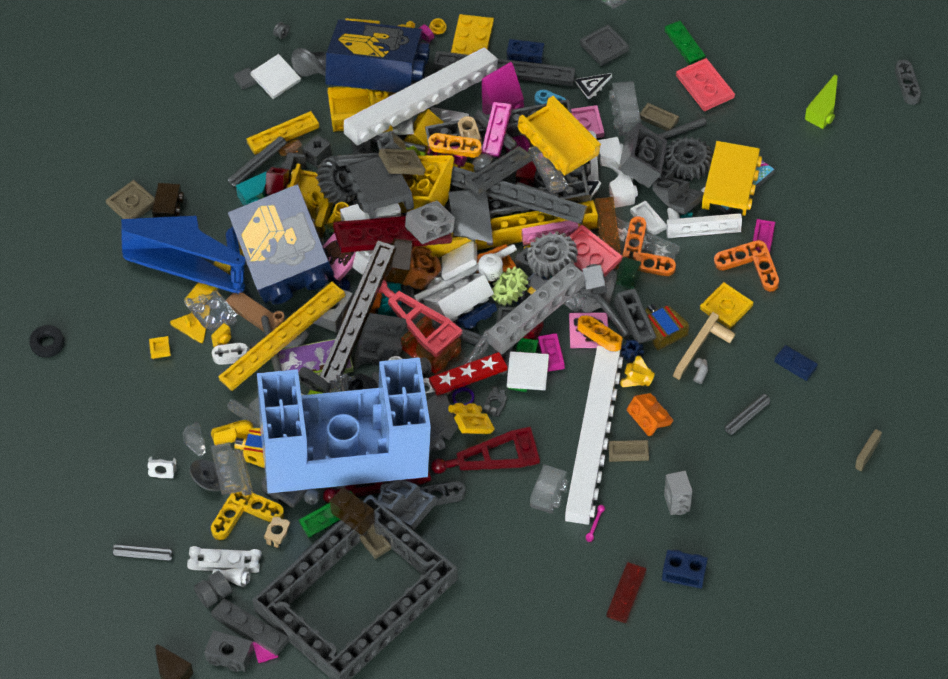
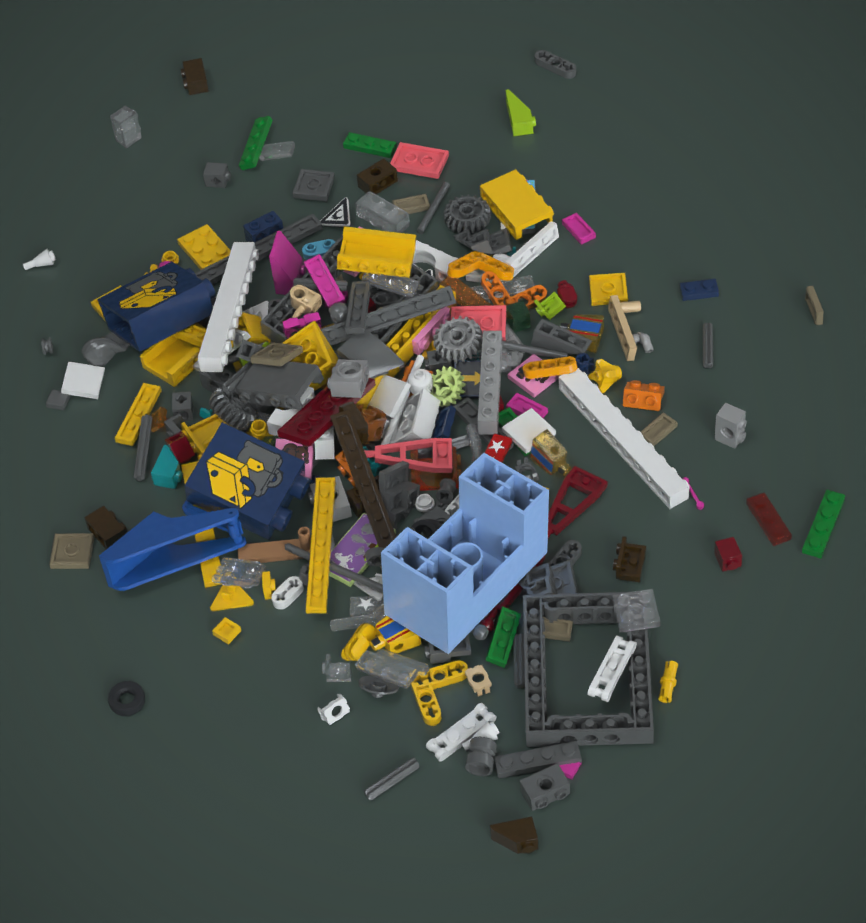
camera: 40 degrees left, 5 degrees down
dark brown brick [330,487,375,535] -> none
light orange beam [428,133,482,158] -> none
clear brick [530,464,569,514] -> none
brick [582,264,607,296] -> none
dark grey brick [618,122,667,188] -> none
dark blue brick [662,550,708,589] -> none
orange beam [714,240,779,292] -> none
none -> dark brown brick [357,158,398,198]
none -> light orange beam [447,251,514,281]
none -> clear yellow torso [530,429,571,476]
none -> lime bracket [534,292,566,320]
none -> dark red arm [557,280,578,308]
none -> white plate [588,636,637,702]
none -> clear plate [612,589,661,633]
none -> dark brown bracket [613,536,646,582]
none -> yellow pin [658,661,678,703]
none -> dark red brick [714,537,742,572]
none -> green plate [802,490,845,559]

